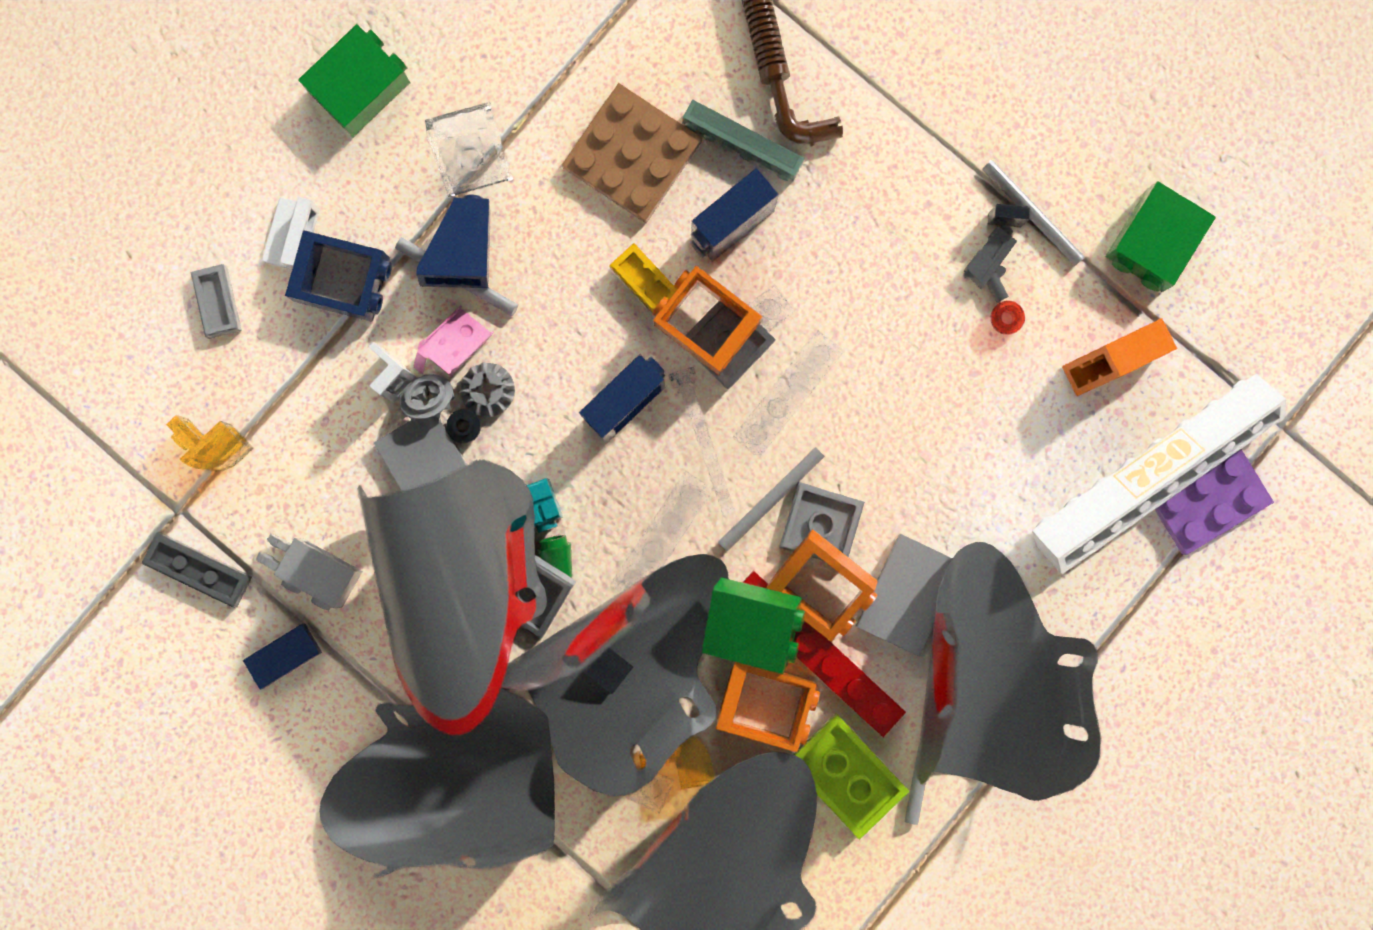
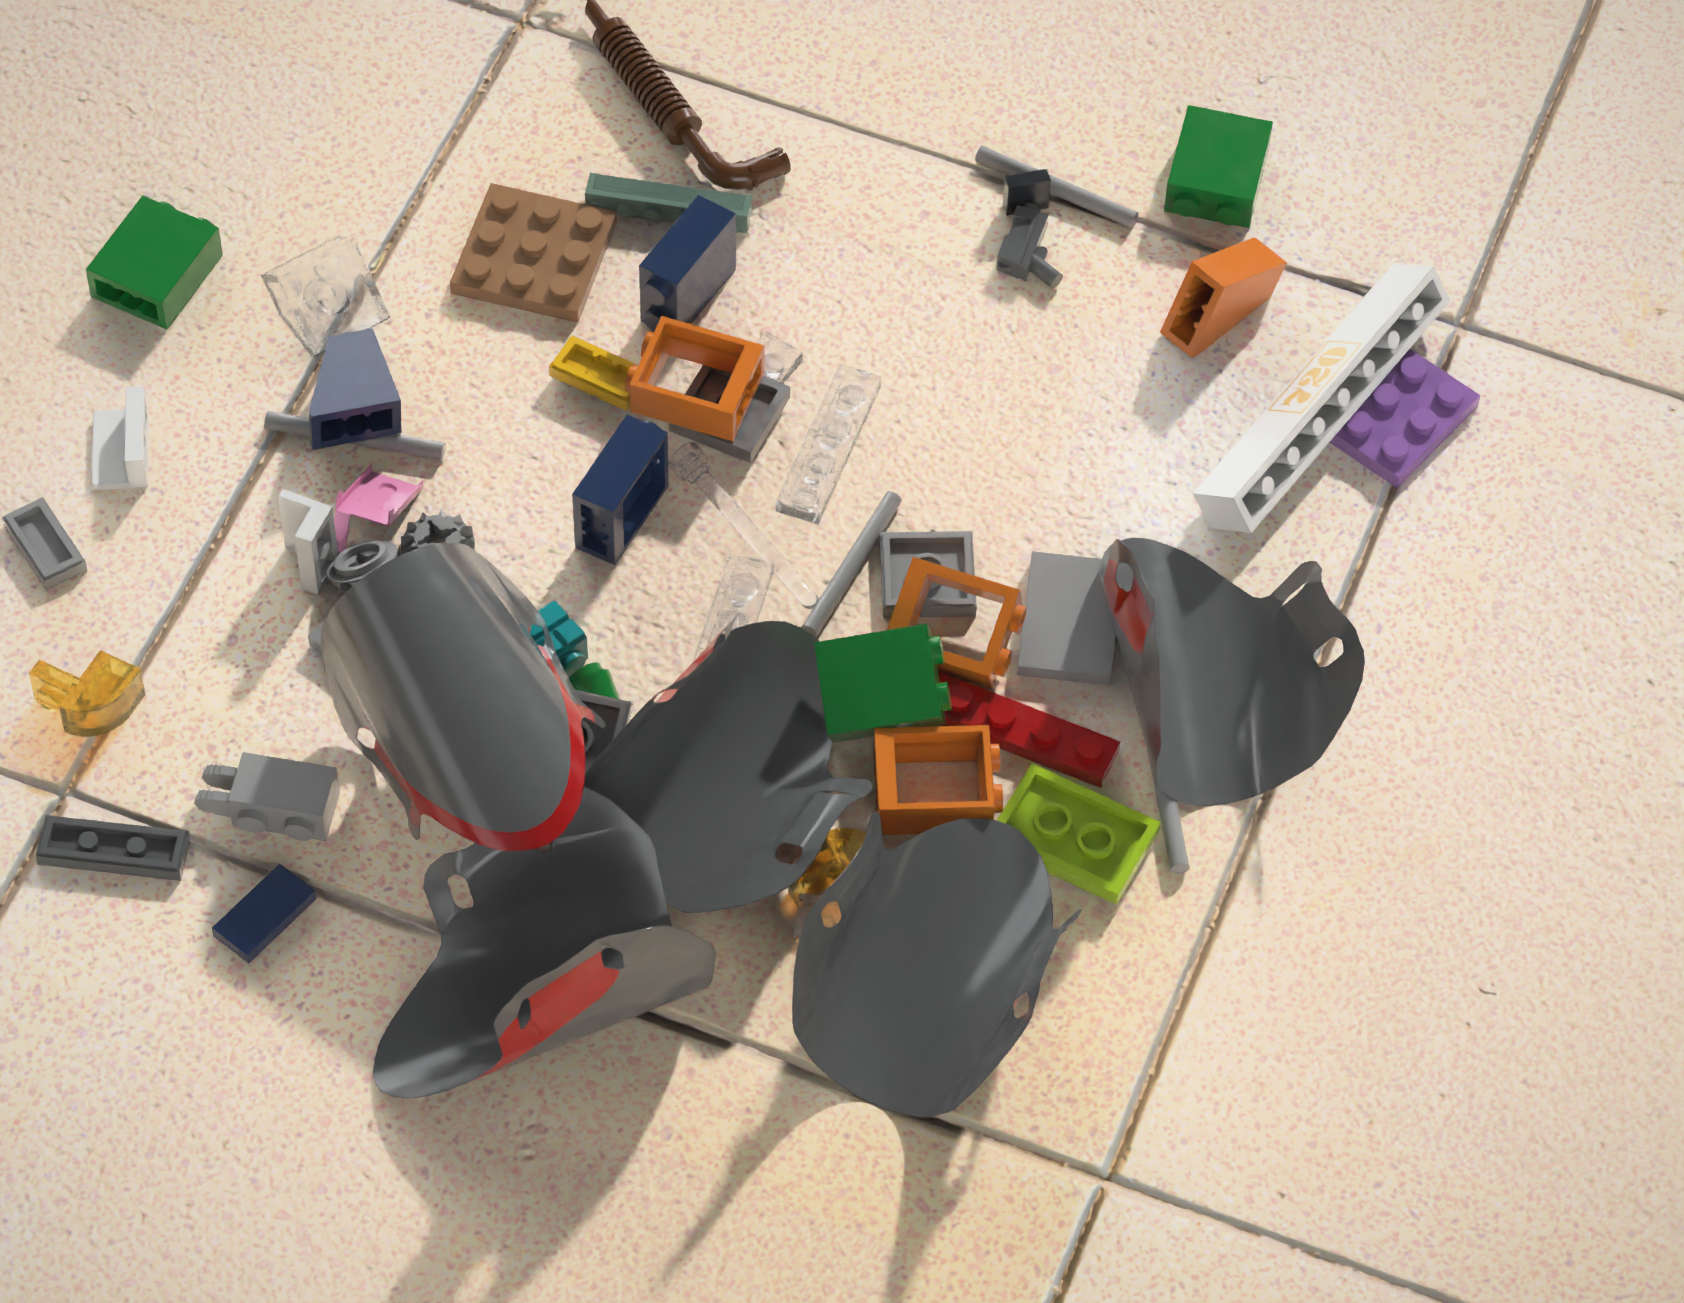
camera: 20 degrees left, 30 degrees down
dark blue window [285,230,392,322] -> none
black tile [584,647,633,694] -> none
clear red plate [990,300,1025,335] -> none

